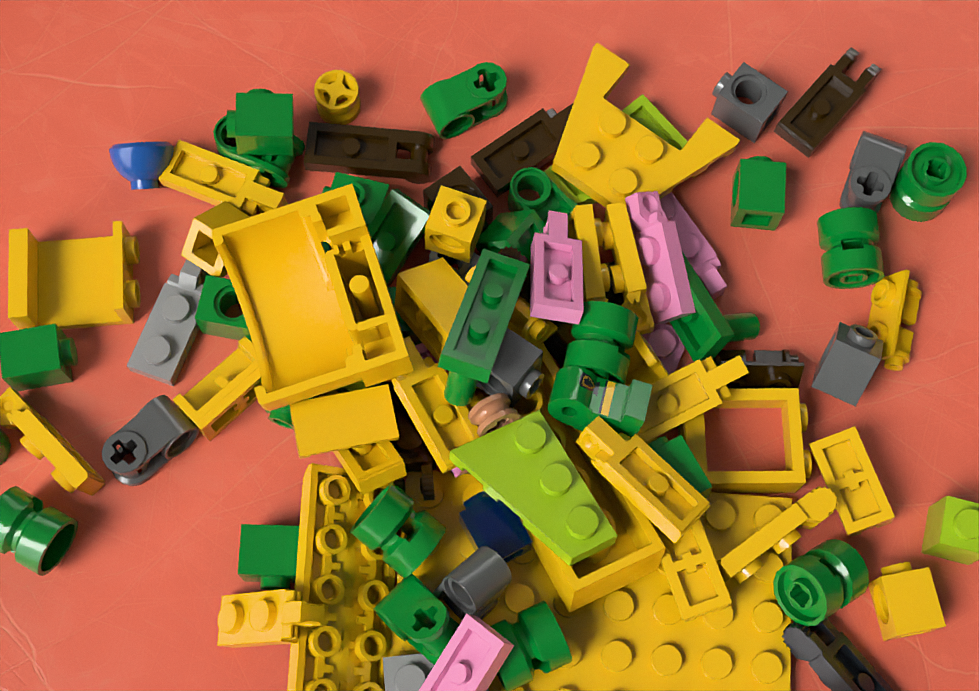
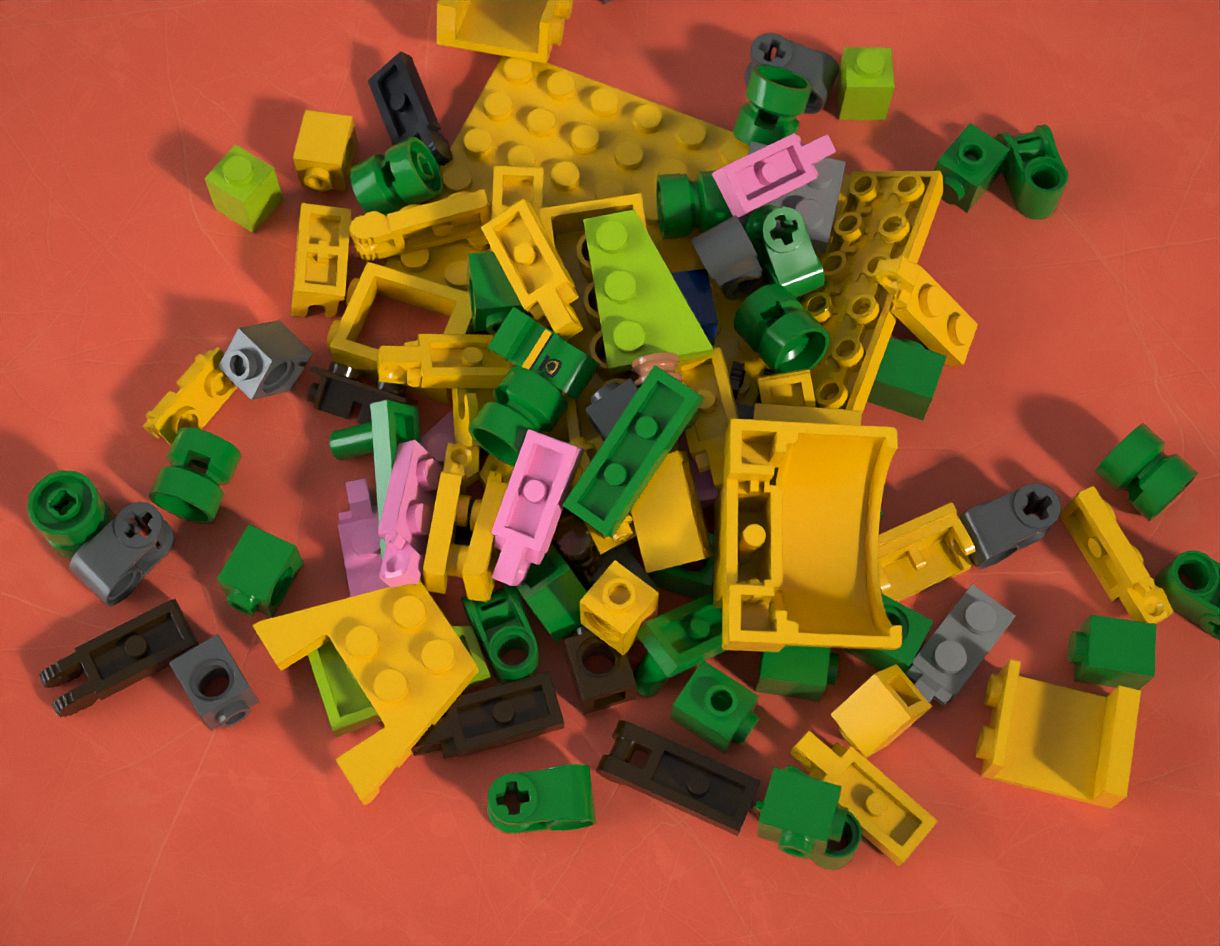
camera: 160 degrees left, 5 degrees down
blue brick [109,142,174,190] -> none
yellow wheel [314,70,361,125] -> none

